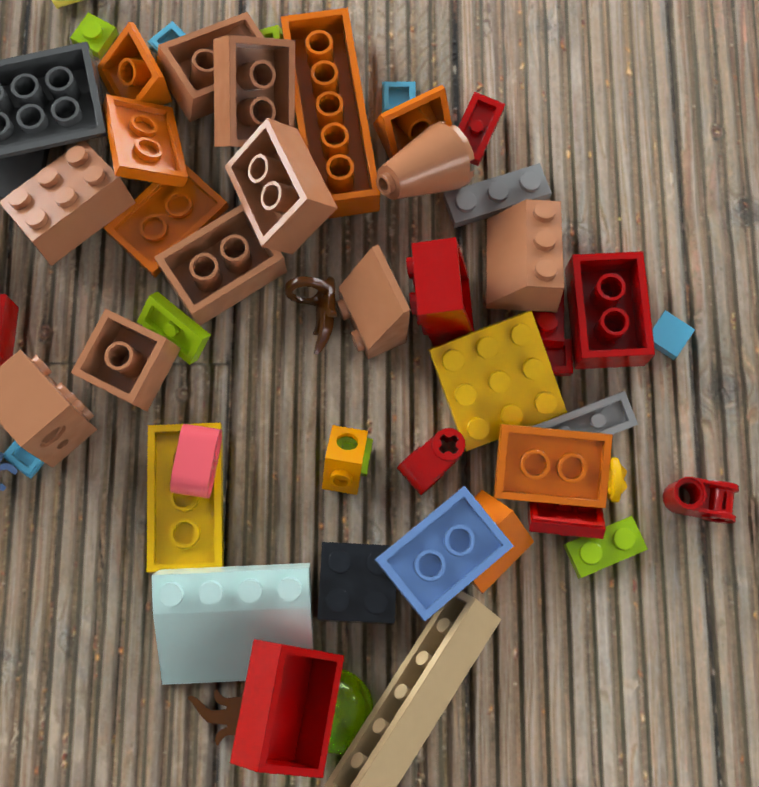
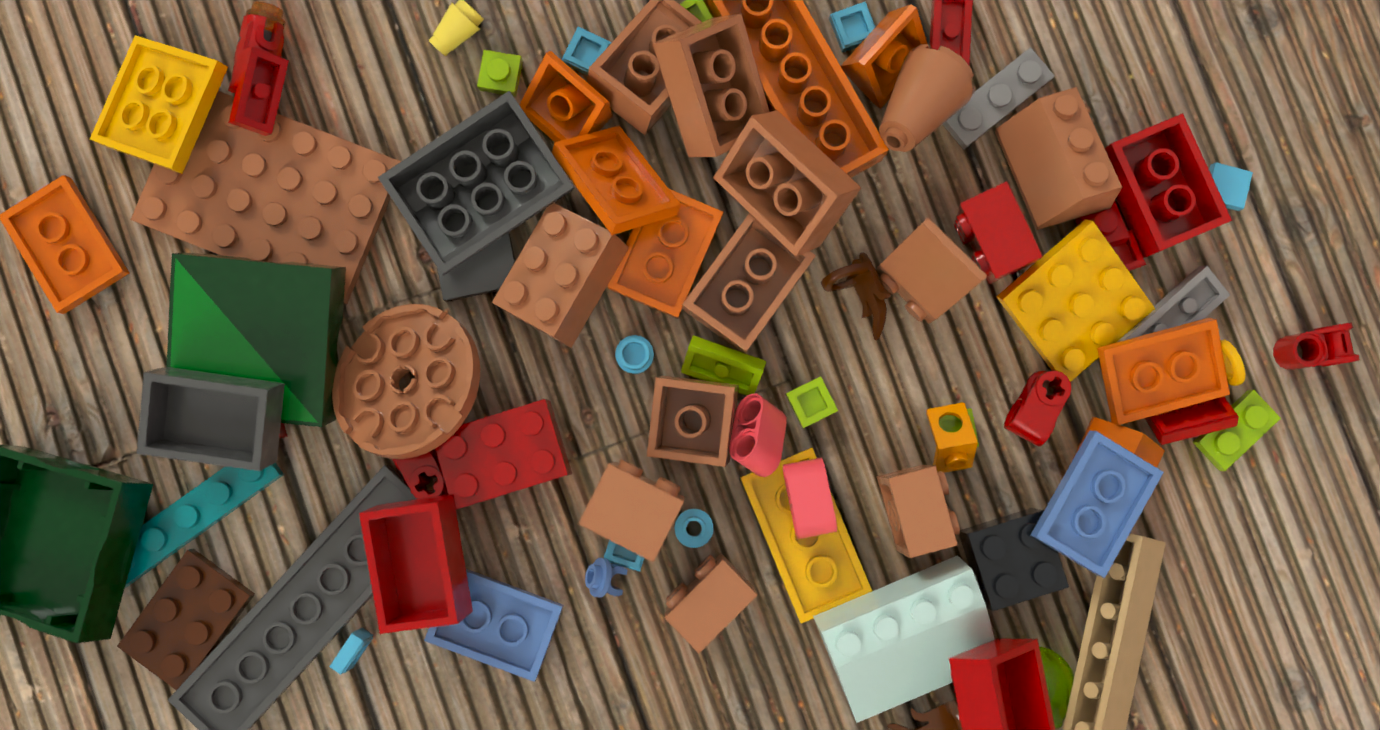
camera: 15 degrees left, 10 degrees up
none -> medium azure plate [615,335,654,374]
none -> nougat brick [664,553,757,653]
none -> medium azure plate [674,509,713,548]
none -> coral beam [729,393,787,477]
none -> lime plate [785,376,838,428]
none -> nougat brick [876,465,960,558]

